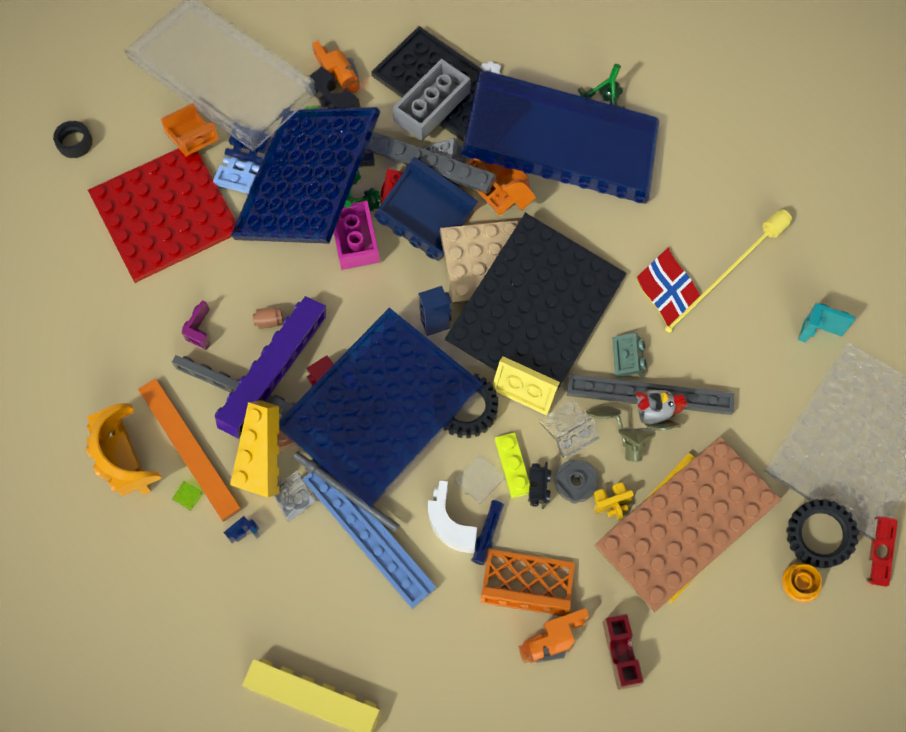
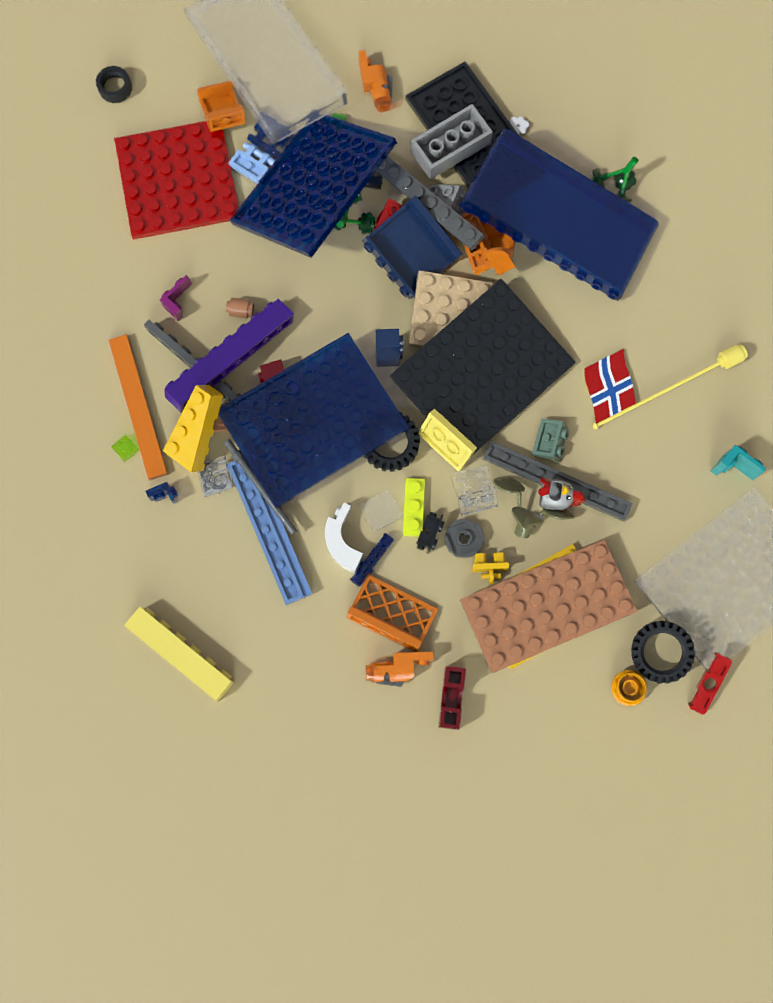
camera: 15 degrees right, 10 degrees up
light orange piece [85,403,162,496] -> none
black arch [305,66,361,123] -> none
dark pink brick [329,201,380,270] -> none

